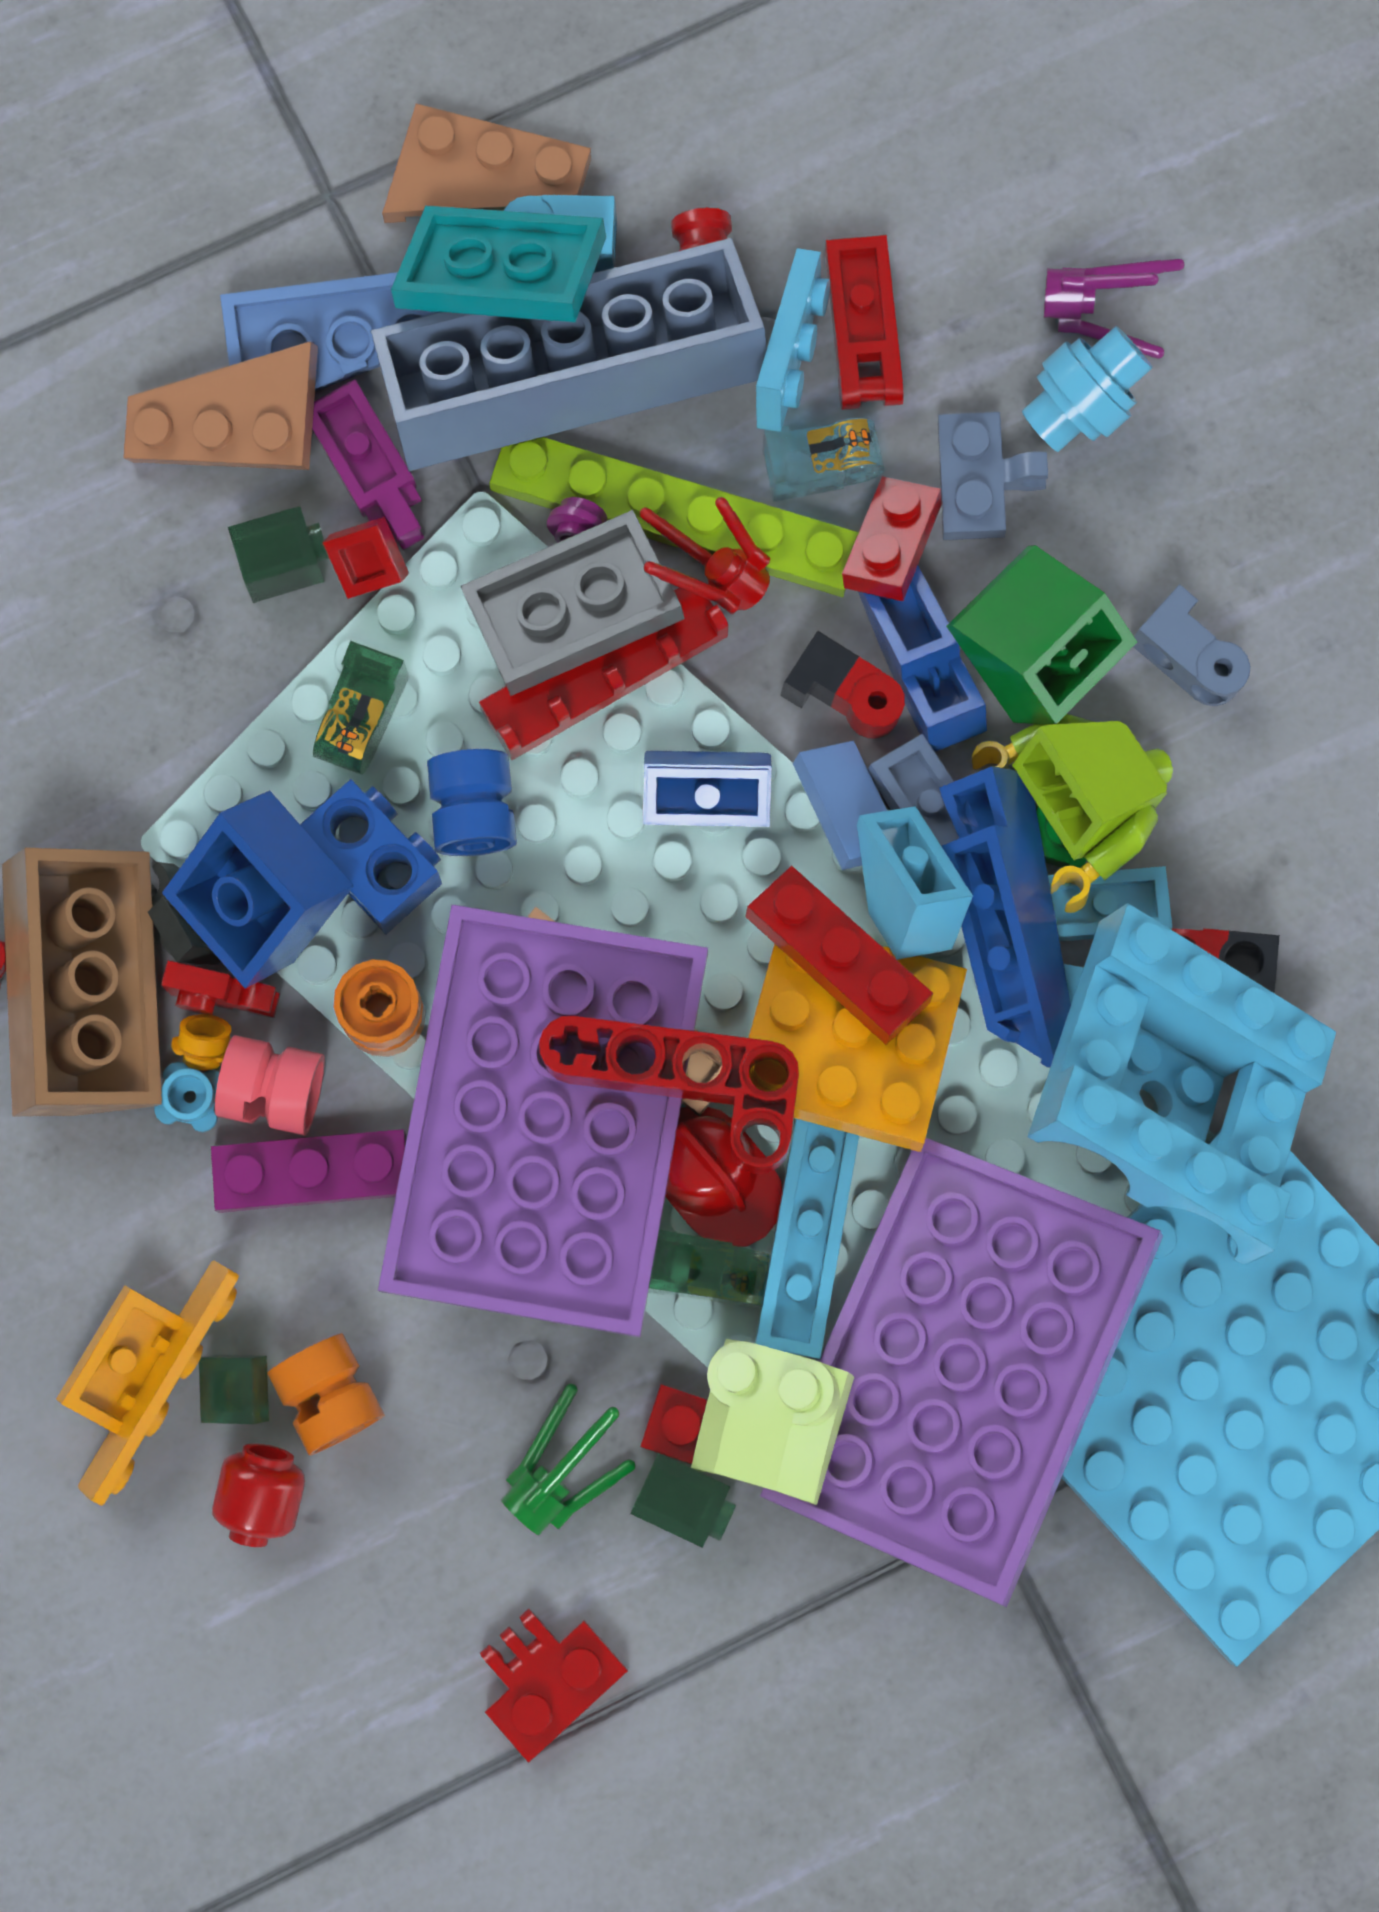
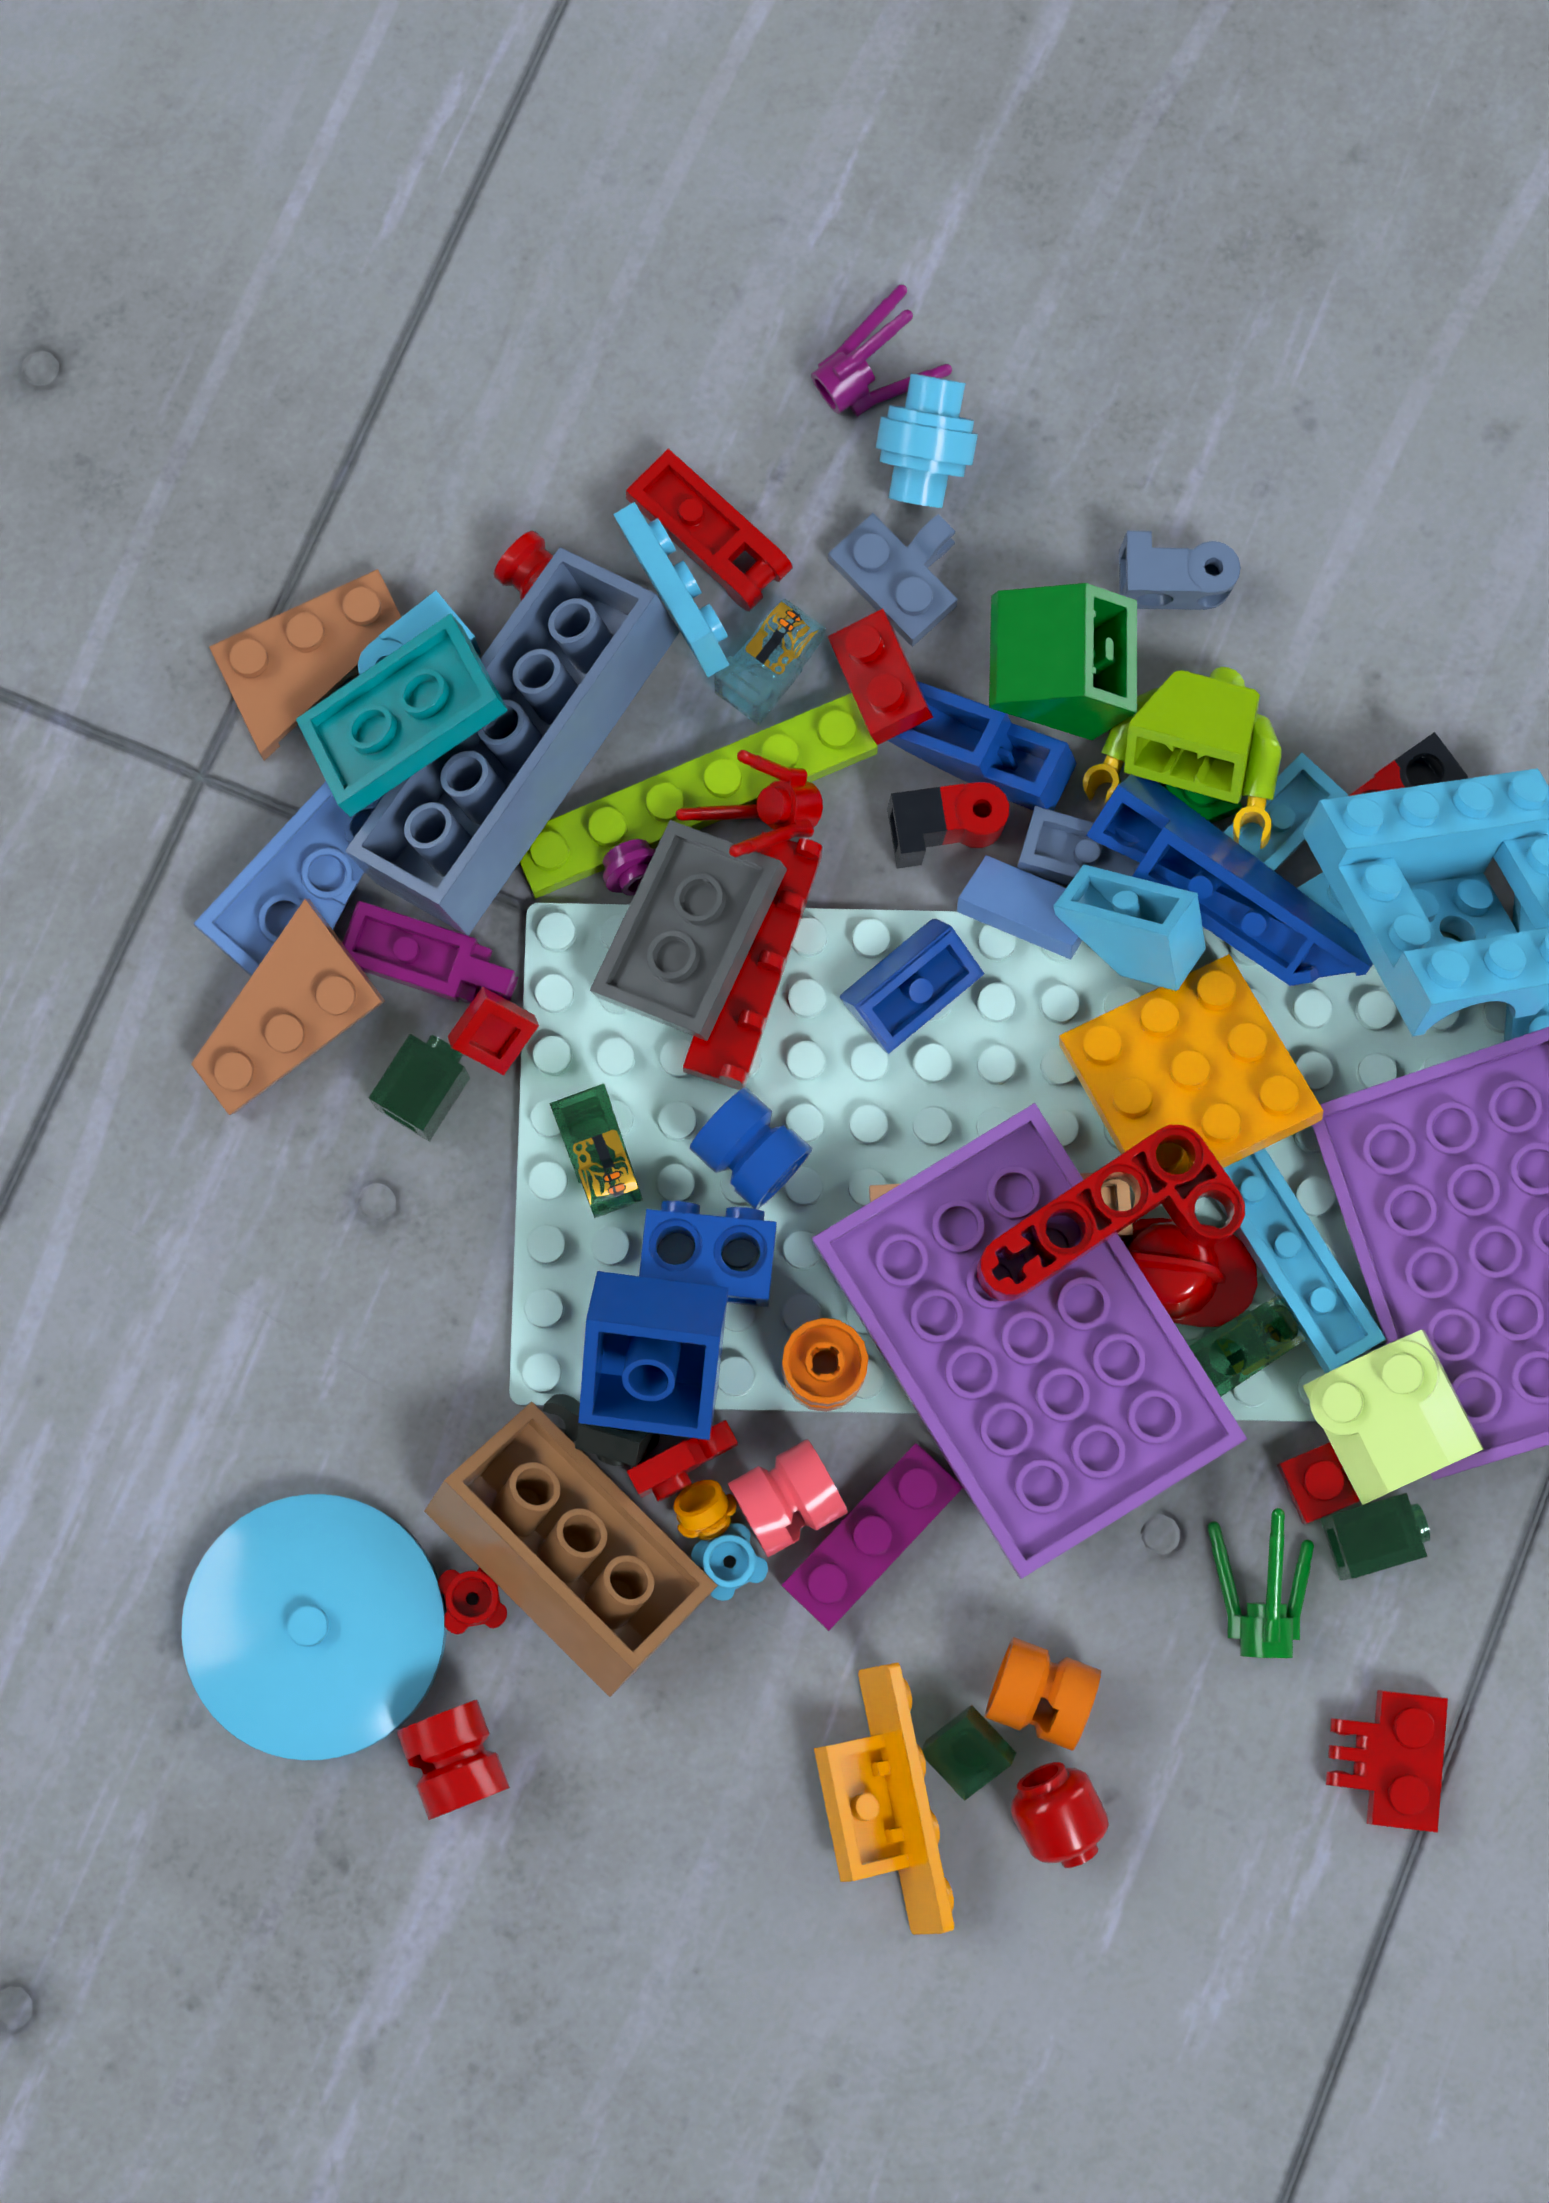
camera: 40 degrees left, 0 degrees up
red plate [745,865,934,1045] -> none

